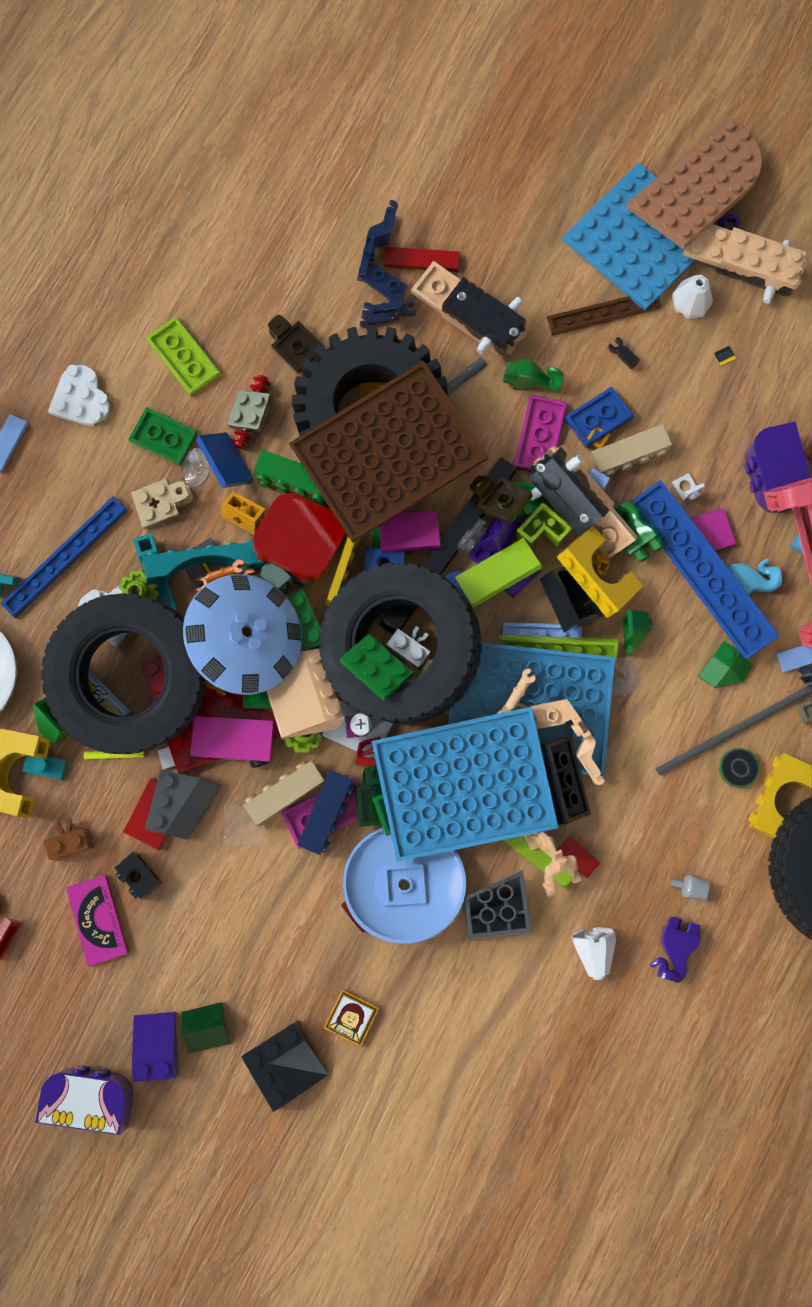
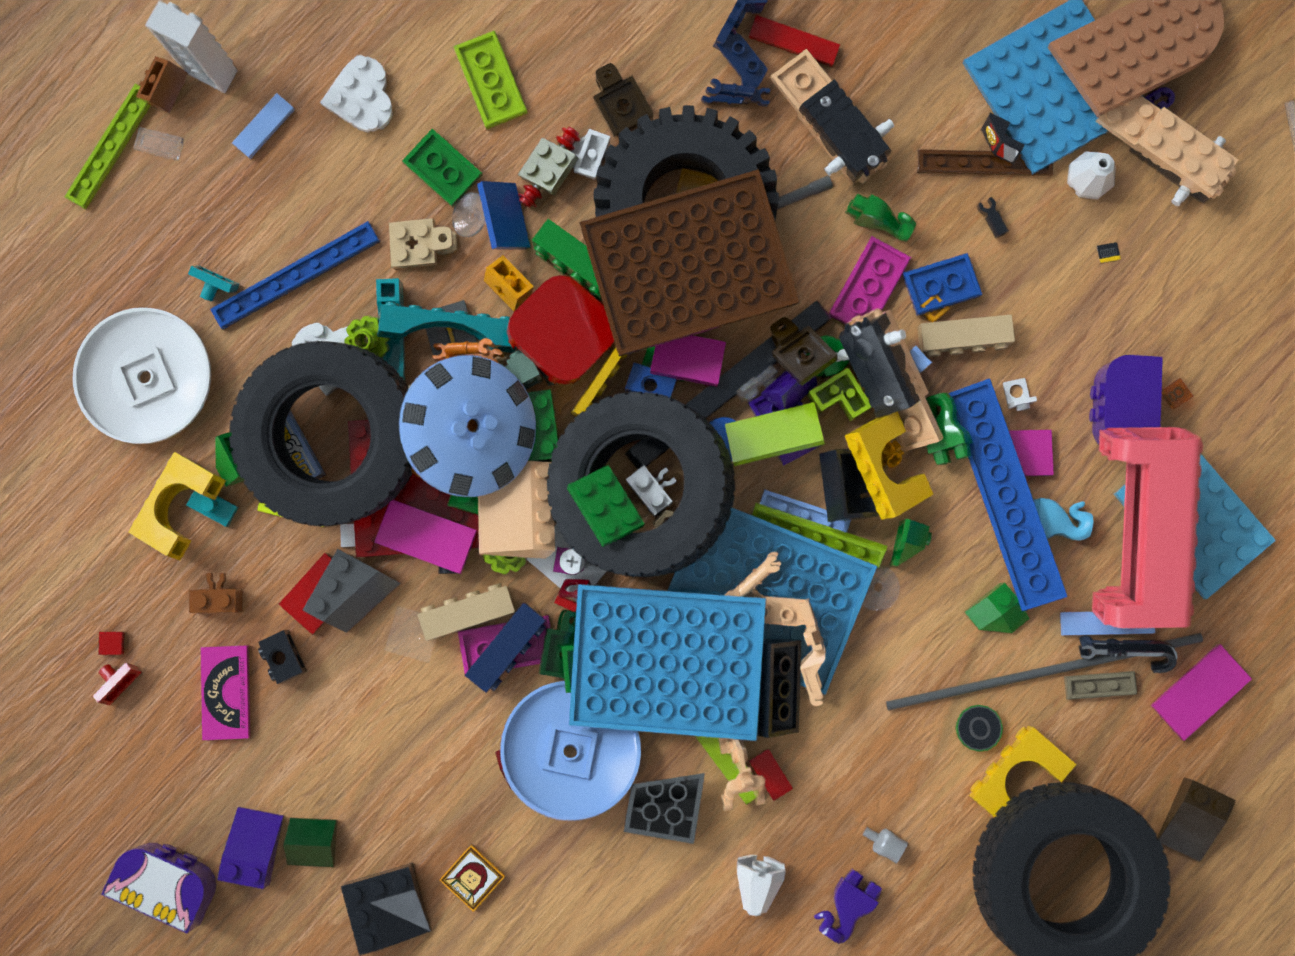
camera: 15 degrees right, 5 degrees up
none -> white slope [571,129,611,180]
none -> slope [981,113,1025,165]

